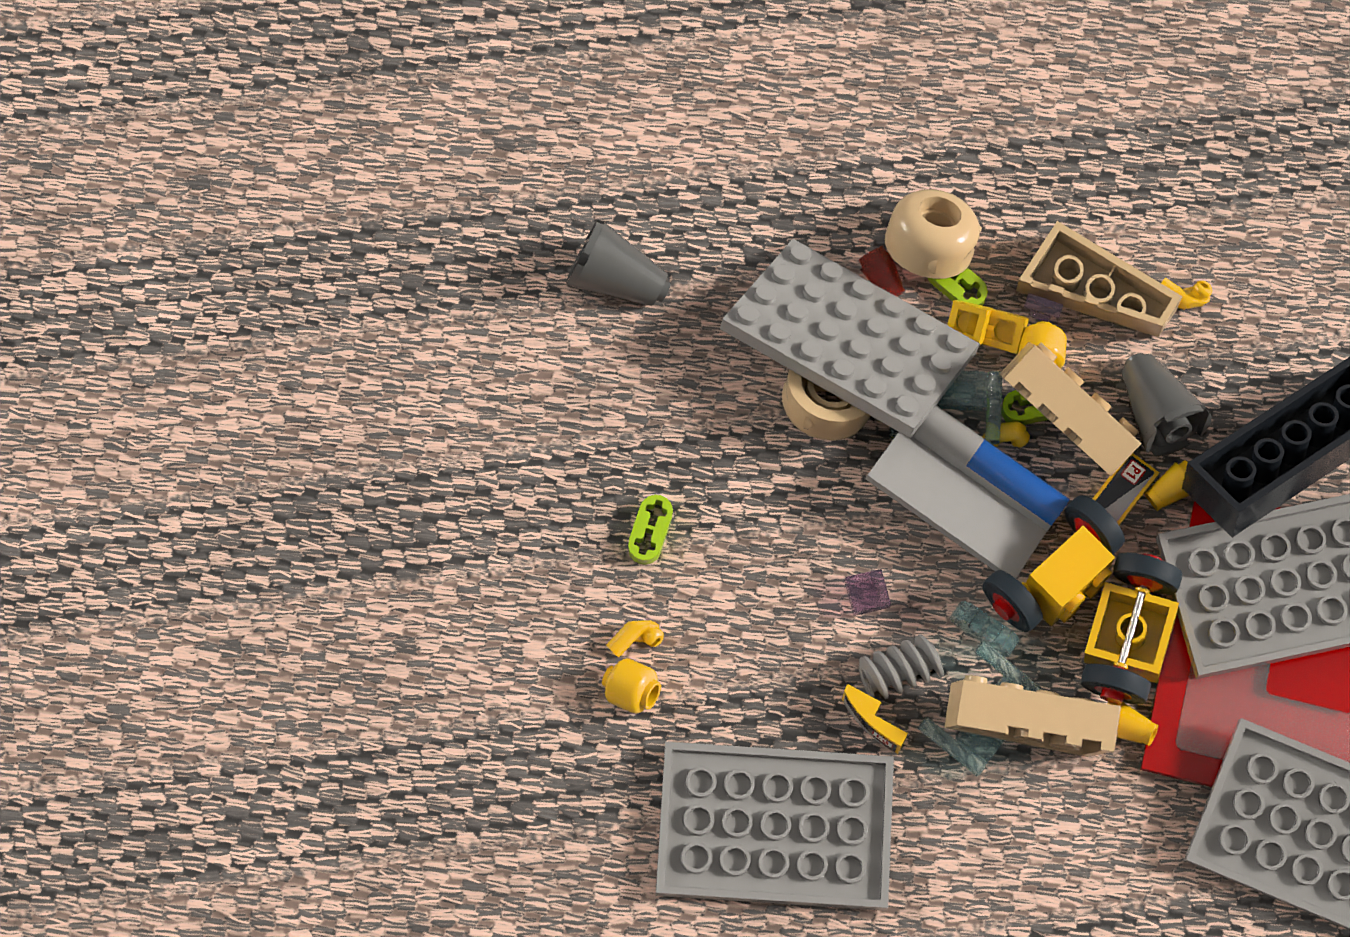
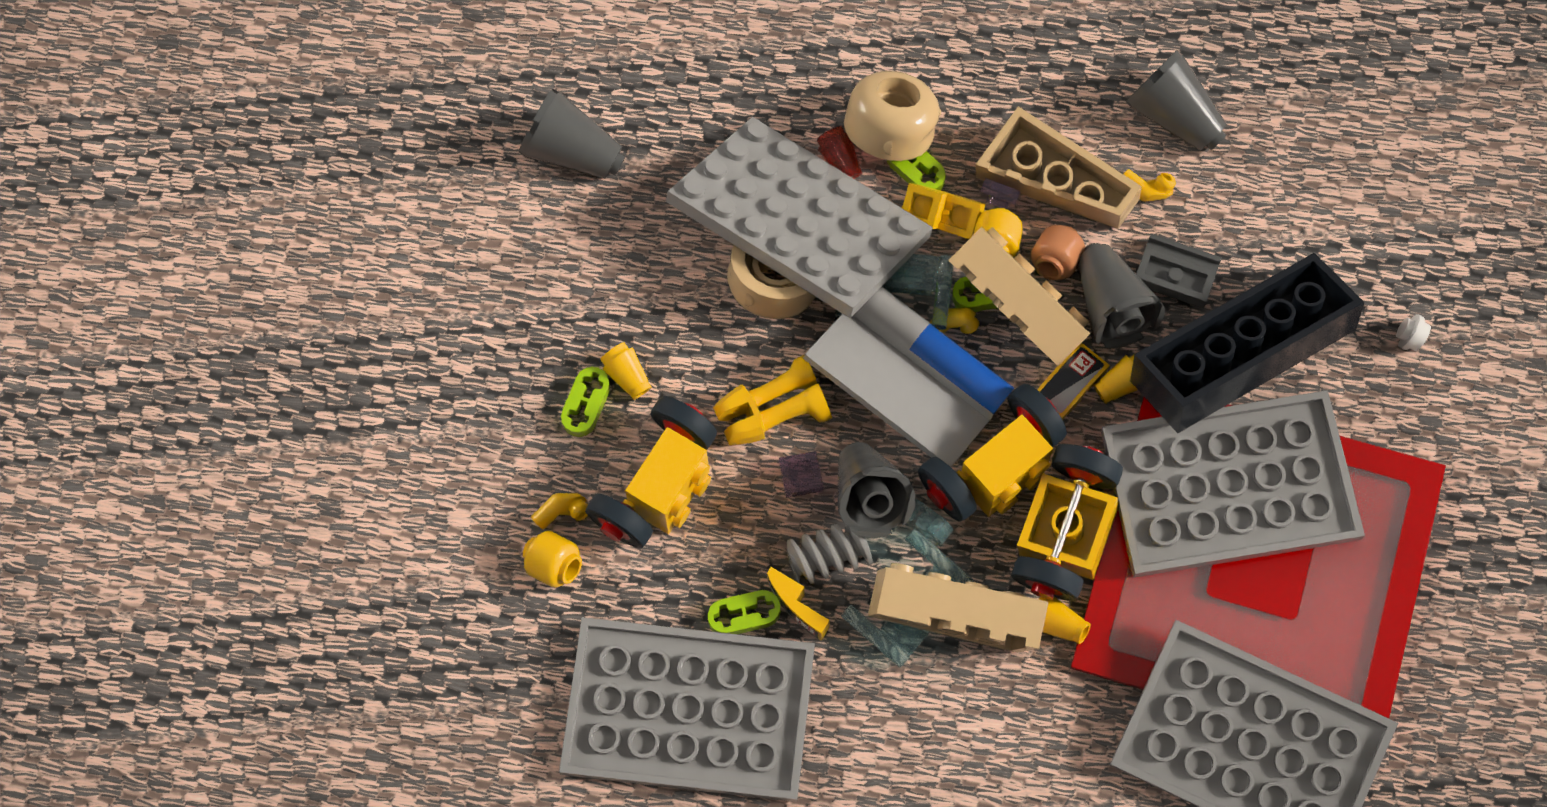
camera: 10 degrees right, 0 degrees up
none -> brick [585,396,717,548]
none -> yellow cone [600,342,652,400]
none -> lime beam [708,590,781,634]
none -> yellow piece [713,355,832,446]
none -> dark grey cone [838,442,916,538]
none -> nougat head [1031,225,1085,280]
none -> dark grey cone [1126,50,1227,151]
none -> dark grey plate [1136,233,1222,309]

